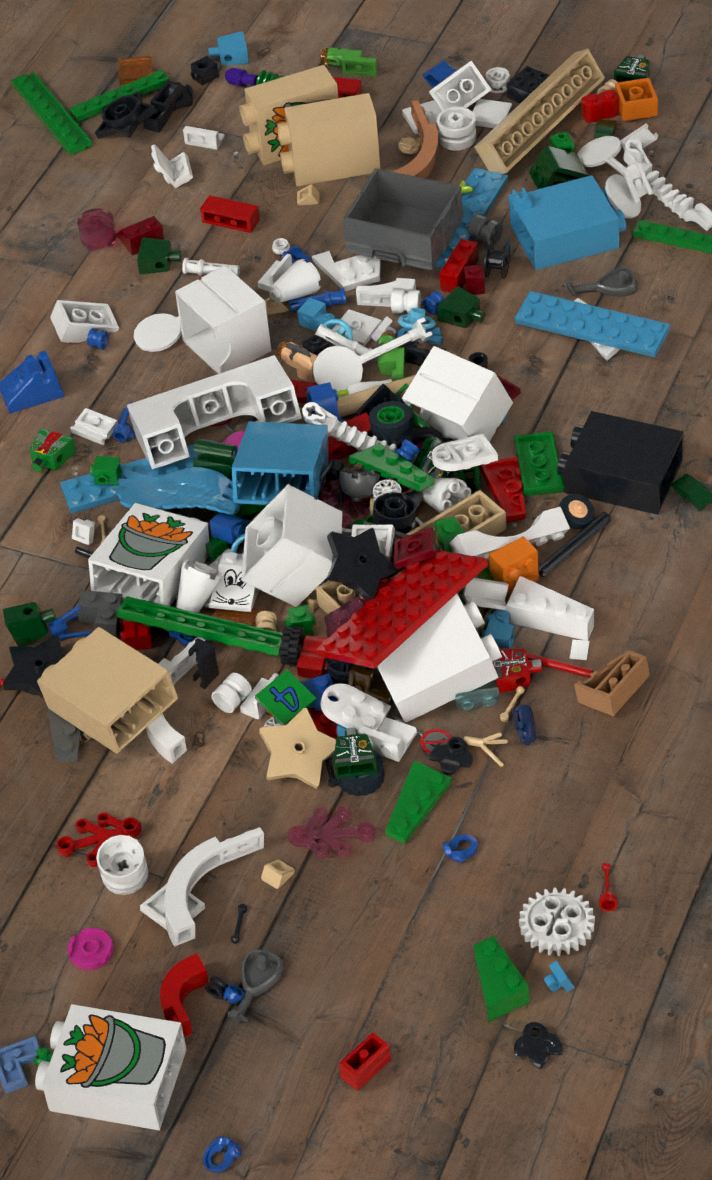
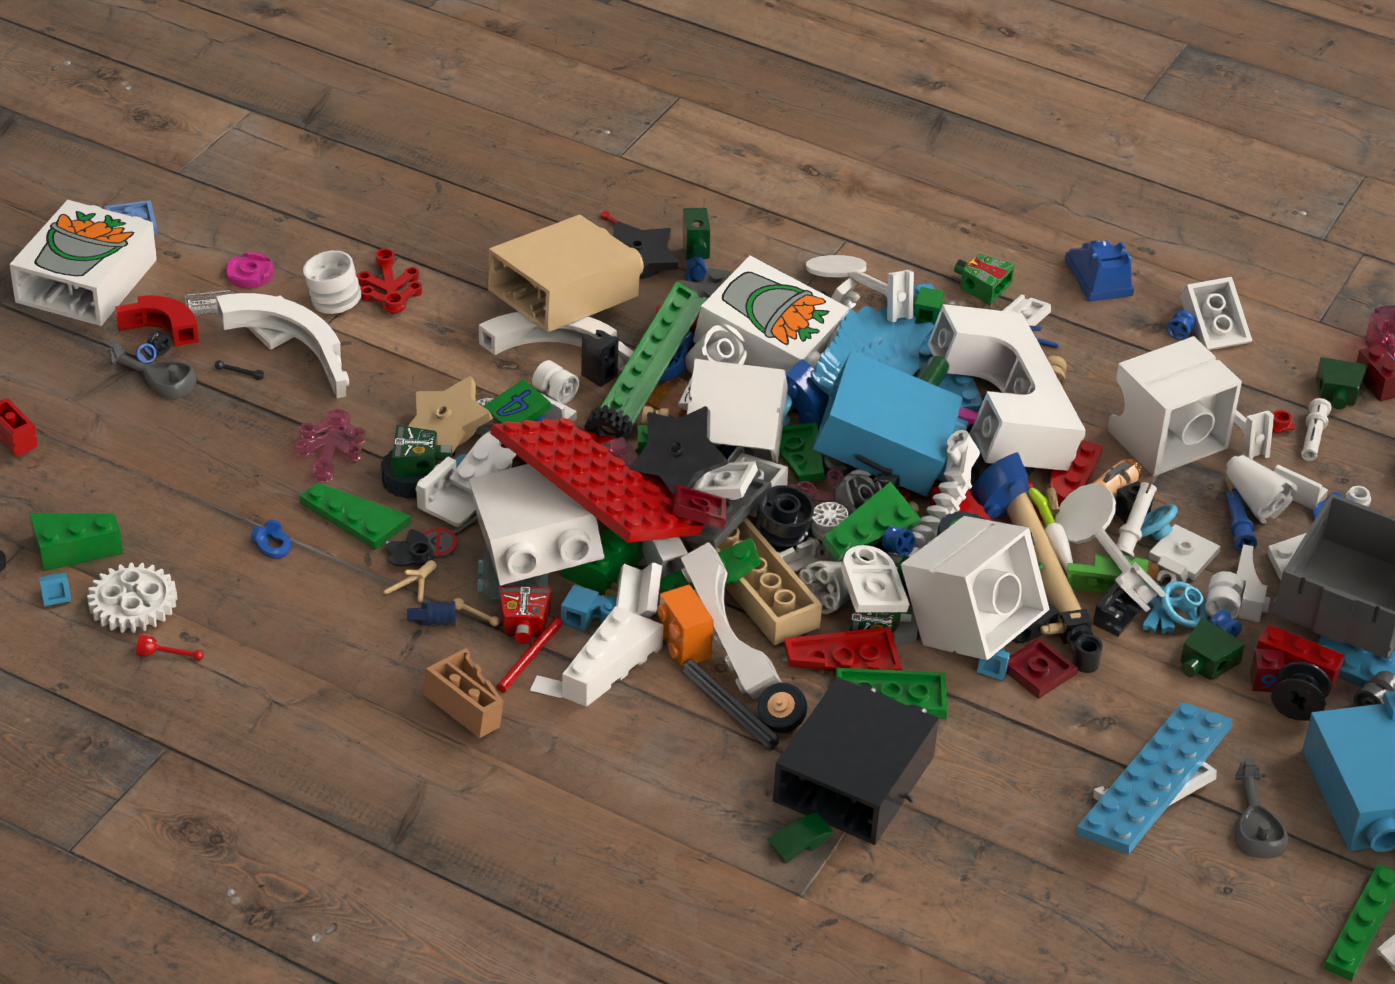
camera: 90 degrees right, 5 degrees down
tan slope [261,859,295,889] -> none
dark azure brick [297,298,335,331] -> none
none -> clear tile [184,290,233,316]
none -> white piece [806,255,914,322]

